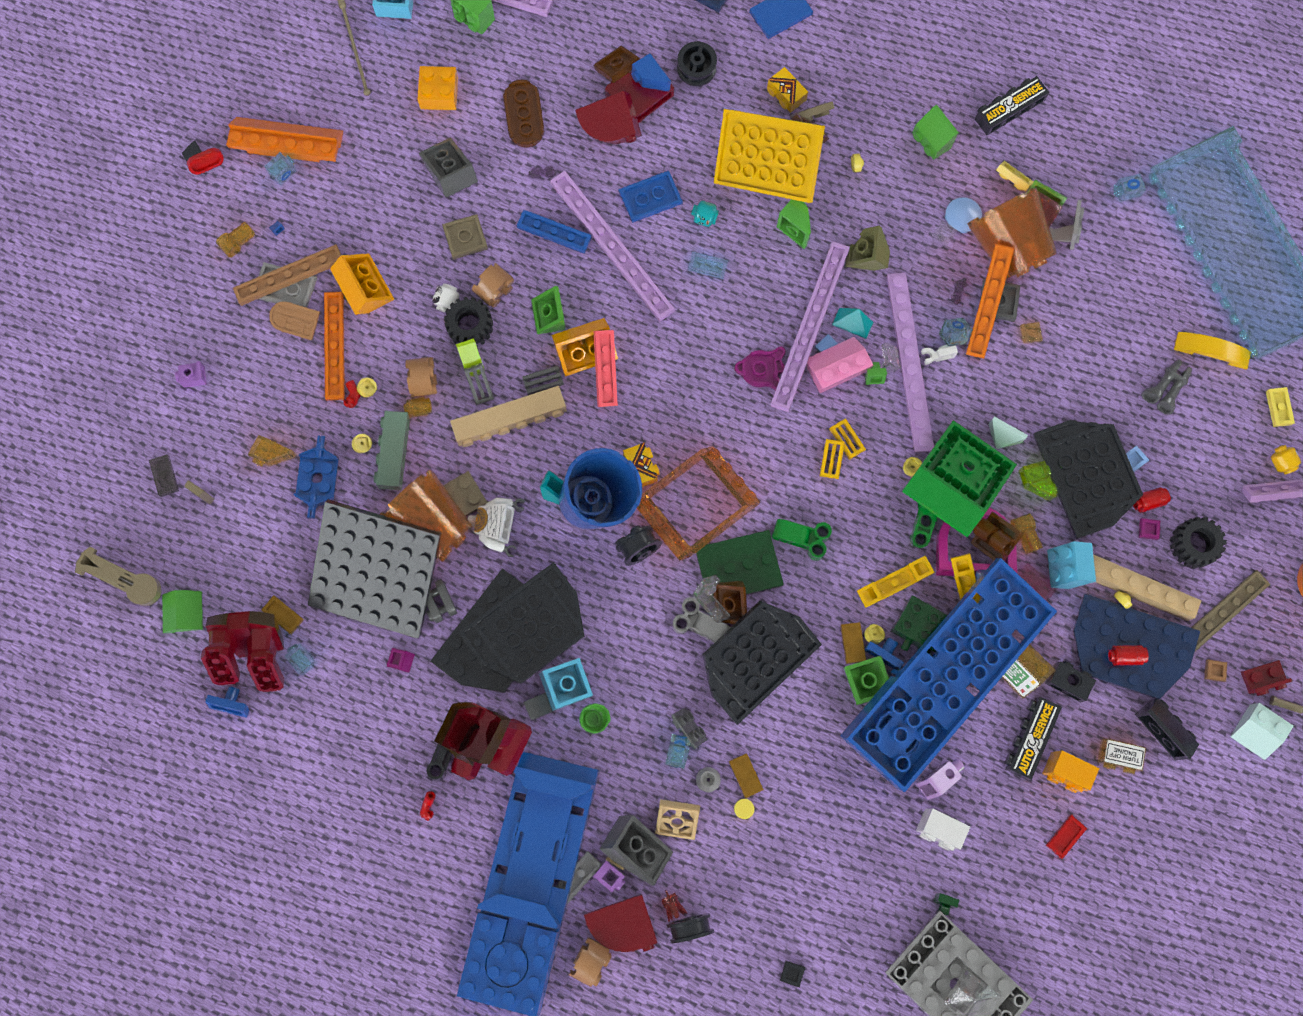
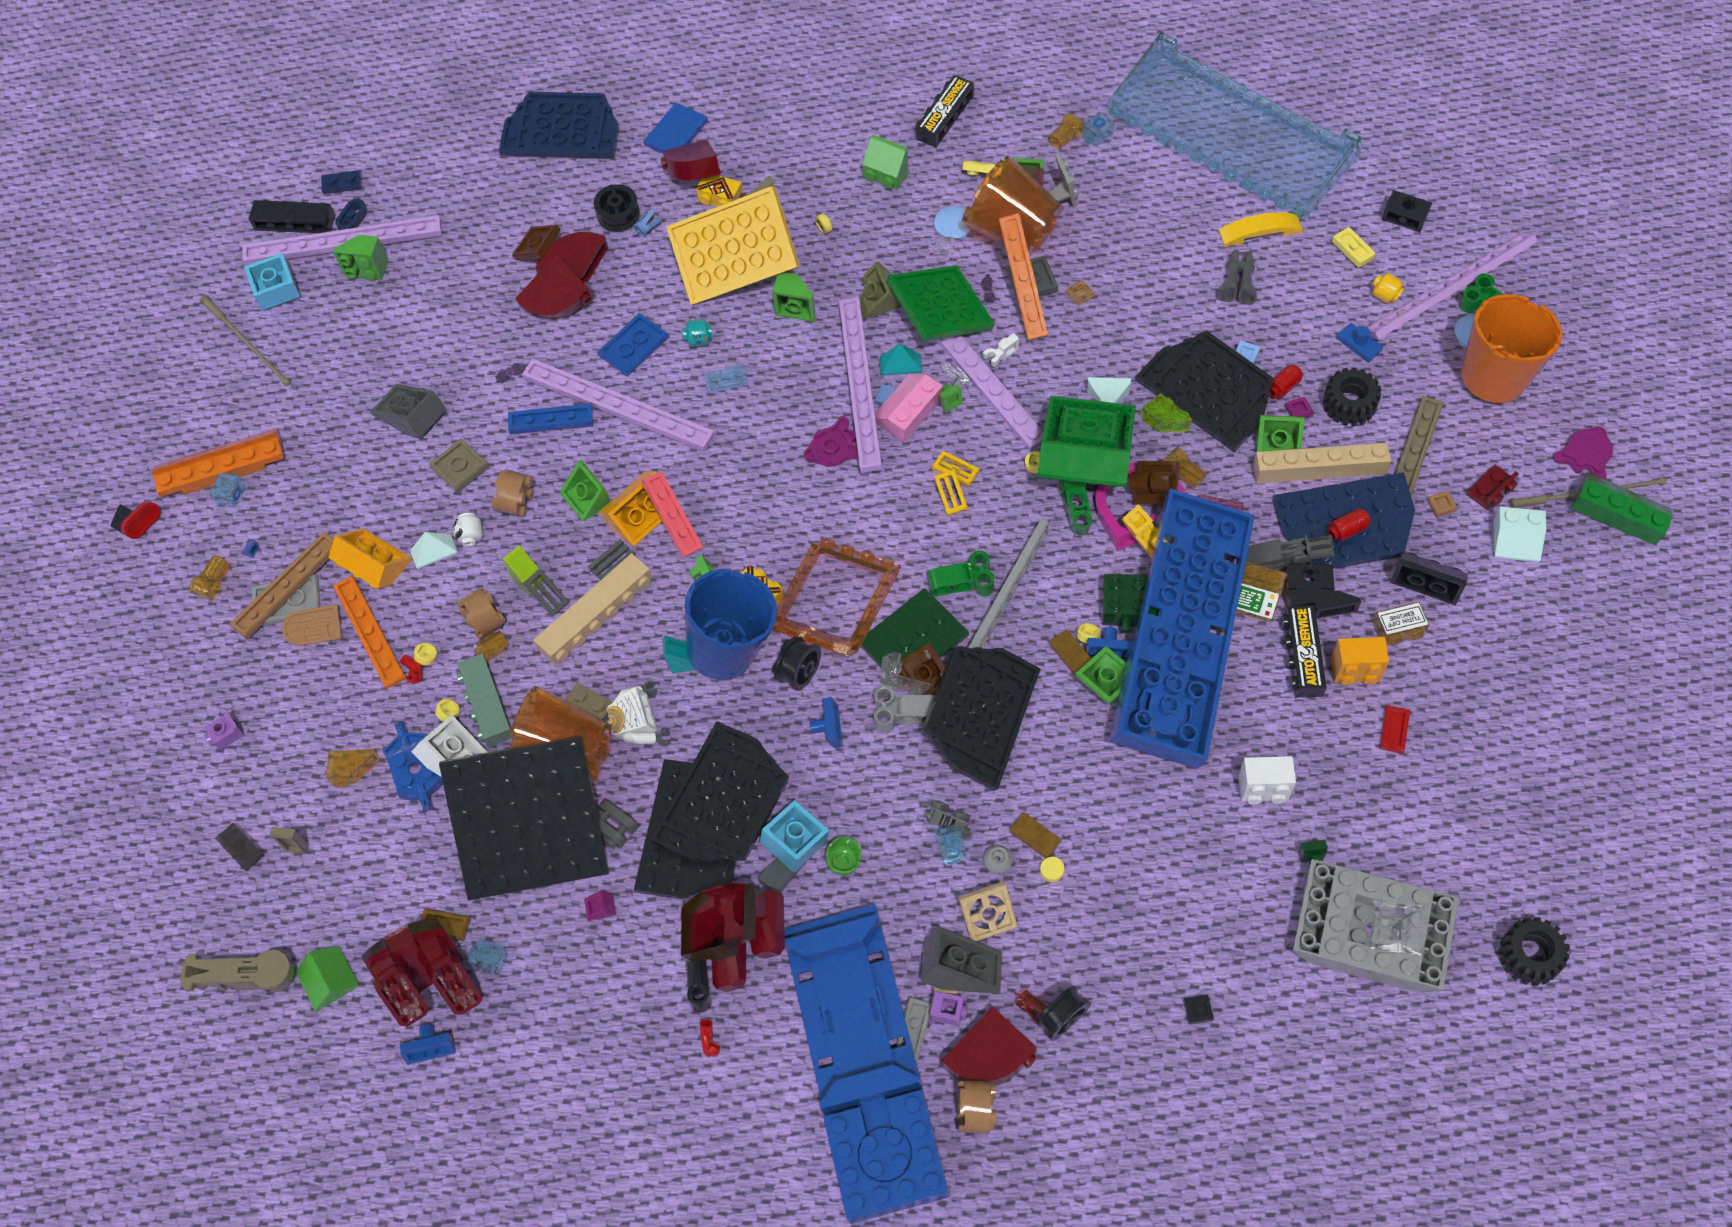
camera: 20 degrees left, 15 degrees down
light orange brick [417,66,458,110] -> none
black tyre [444,297,493,347] -> none
reddish brown tile [503,79,544,148] -> none
blue slope [631,53,671,91] -> none
yellow slope [857,555,935,608] -> none
lavender torso [916,759,964,800] -> none
clear light blue brick [939,318,973,346] -> none
medium azure brick [1047,541,1096,589] -> none
light yellow tile [1114,591,1133,609] -> none
none -> light aqua slope [410,532,458,569]
none -> white slope [411,715,487,776]
none -> medium blue piece [633,209,662,237]
none -> dark red brick [660,139,721,180]
none -> bright green tile [689,555,714,579]
none -> blue tile [810,697,843,748]
none -> green plate [886,265,995,341]
none -> light grey tile [968,518,1049,649]
none -> clear yellow piece [1048,112,1087,149]
none -> dark grey arm [1244,534,1335,572]
none -> bright green slope [1256,415,1305,452]
none -> black slope [1284,588,1361,619]
none -> blue tile [1336,322,1383,363]

